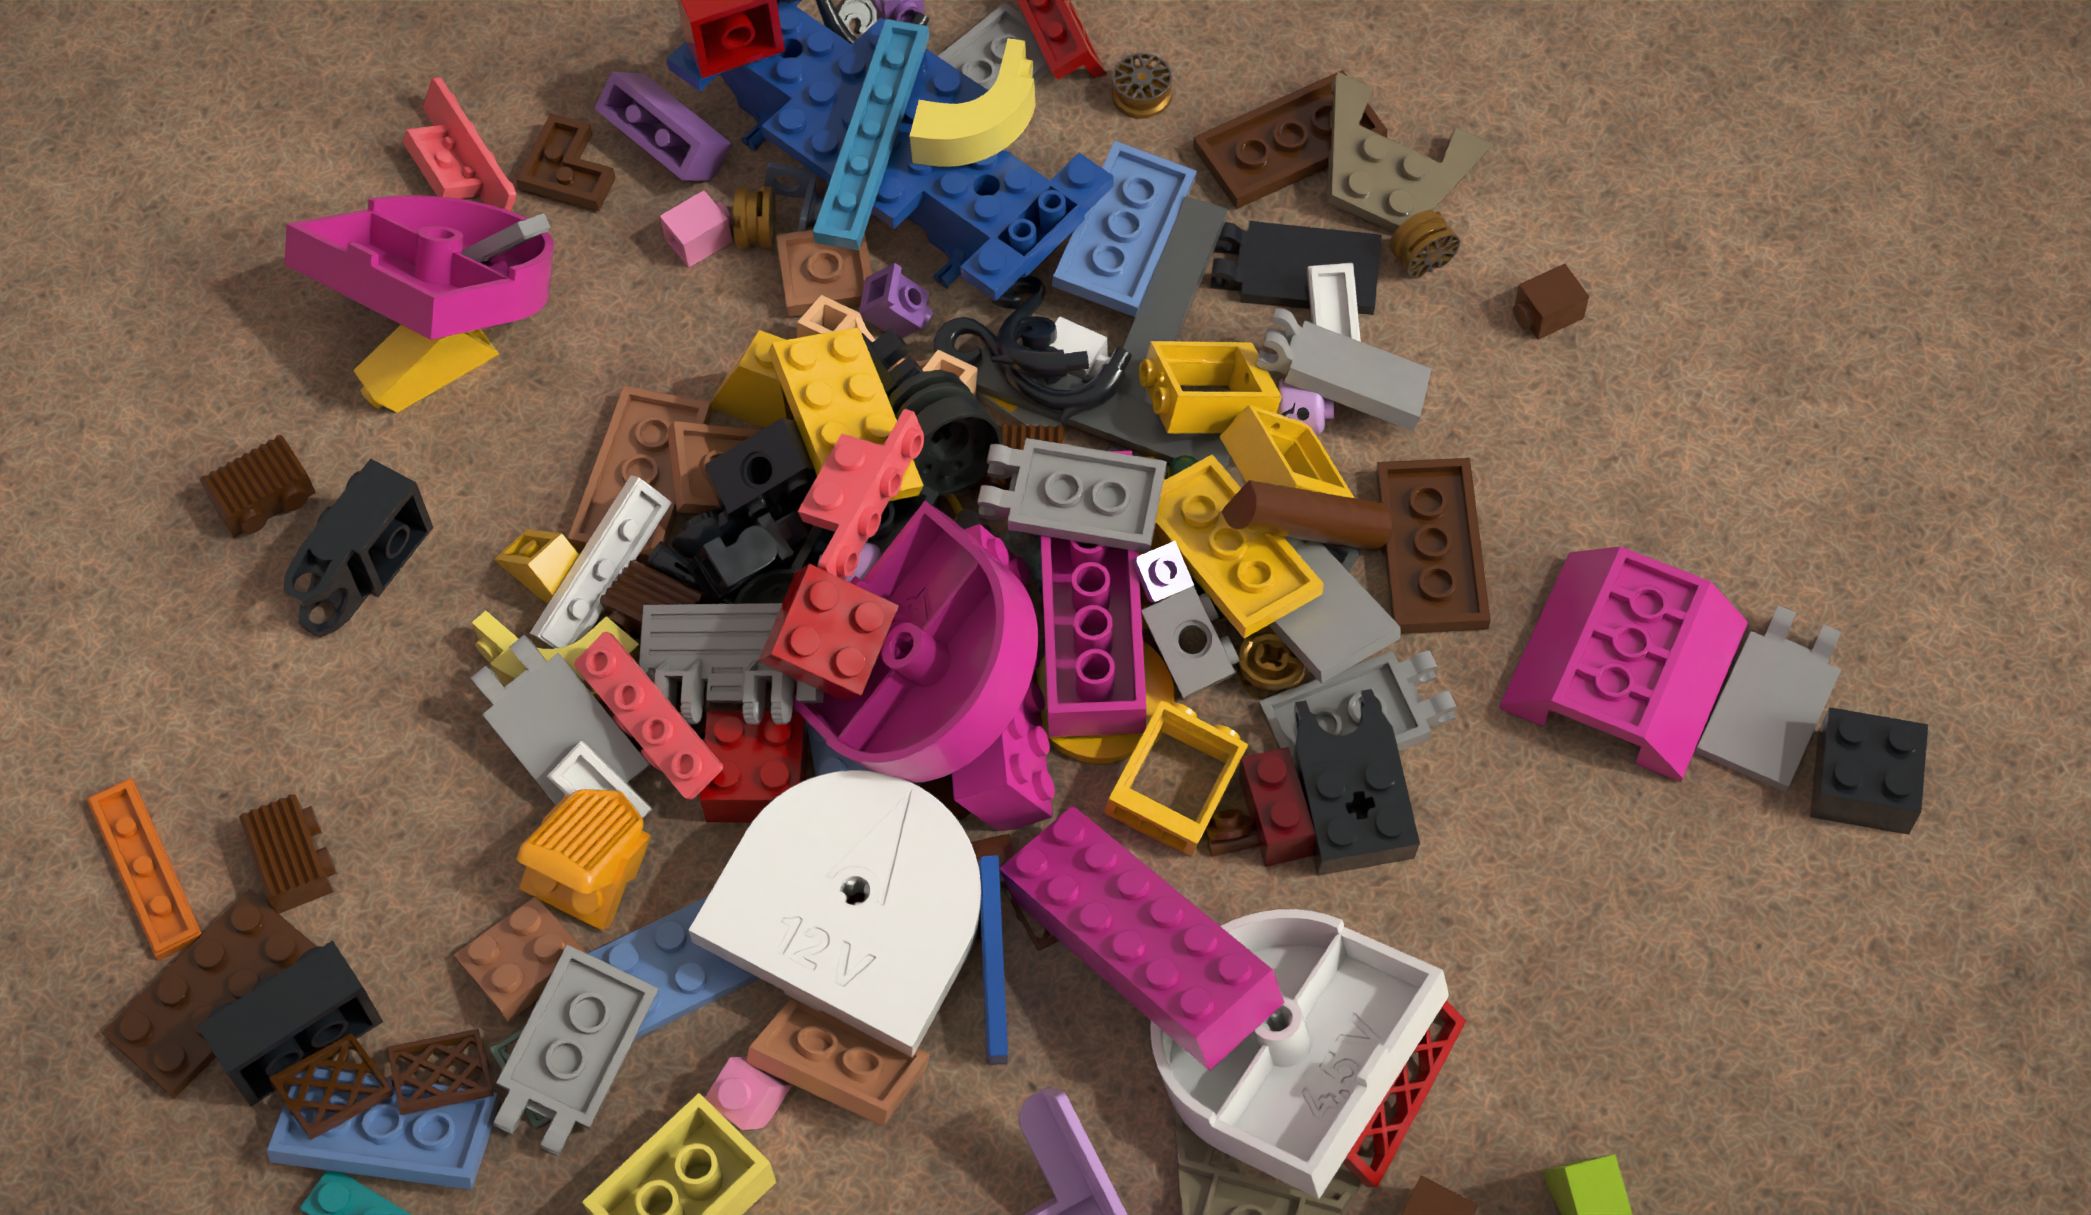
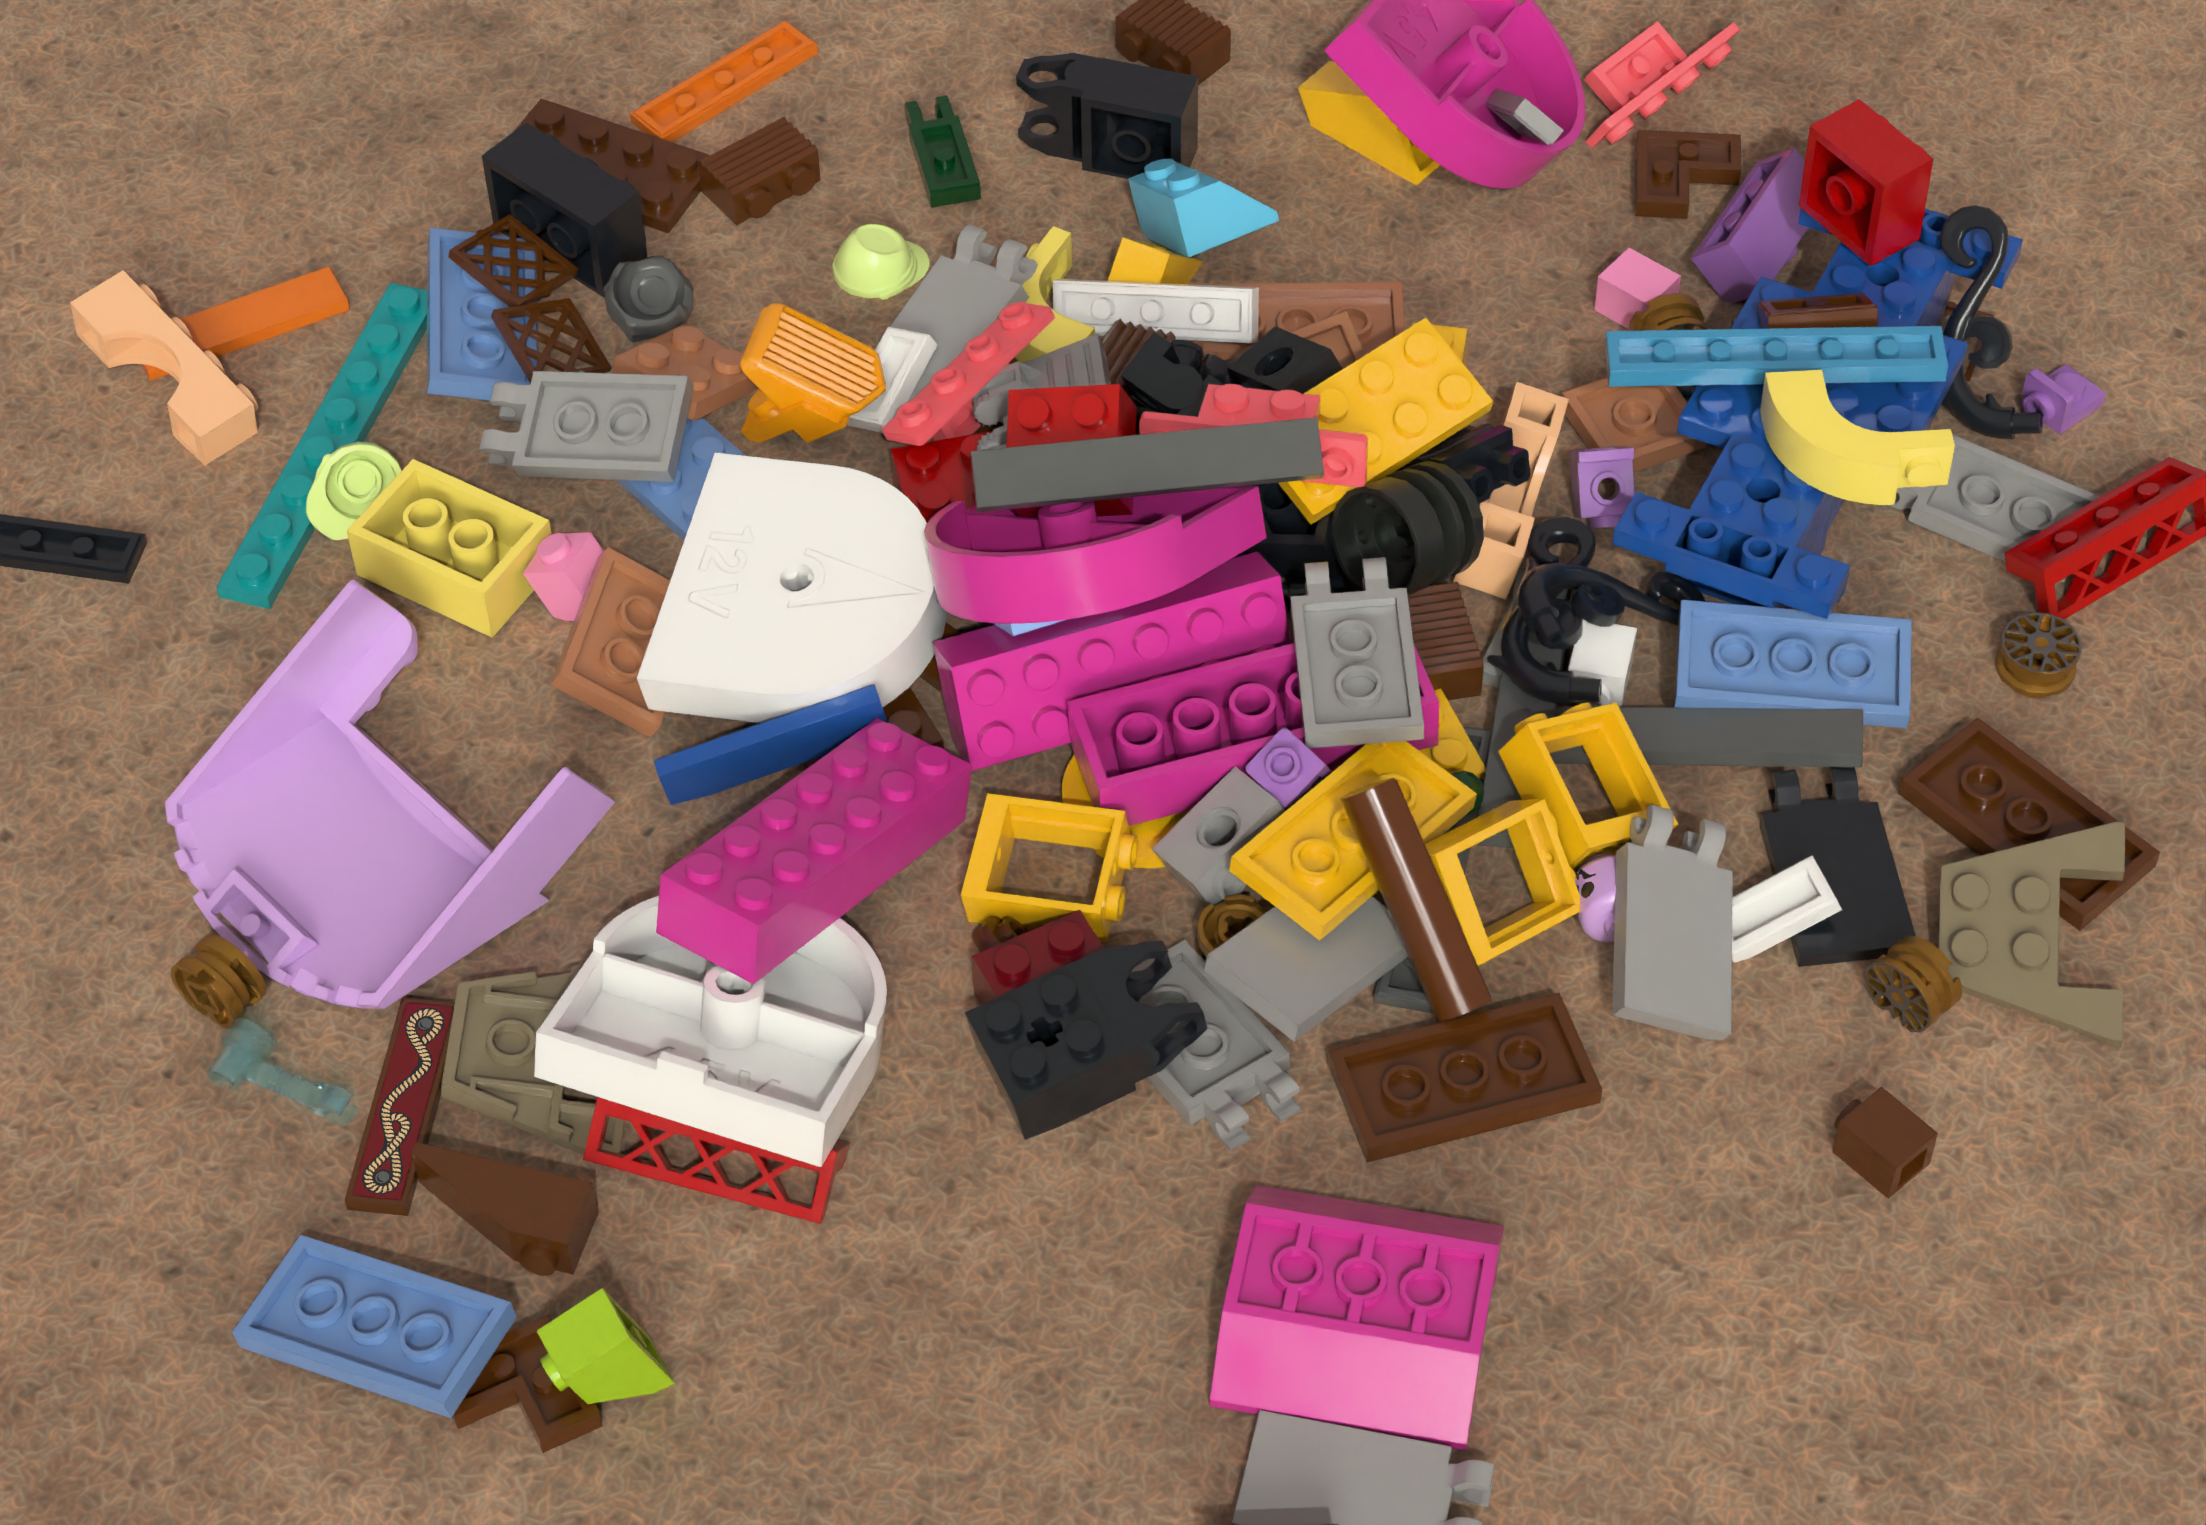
camera: 75 degrees right, 10 degrees down
none -> dark grey hair [603,255,694,342]
none -> yellowish green hat [832,224,930,300]
none -> dark green hinge [904,95,981,208]
none -> dark grey tile [970,417,1324,513]
none -> medium azure slope [1128,159,1279,258]
none -> reddish brown slope [1756,293,1878,329]

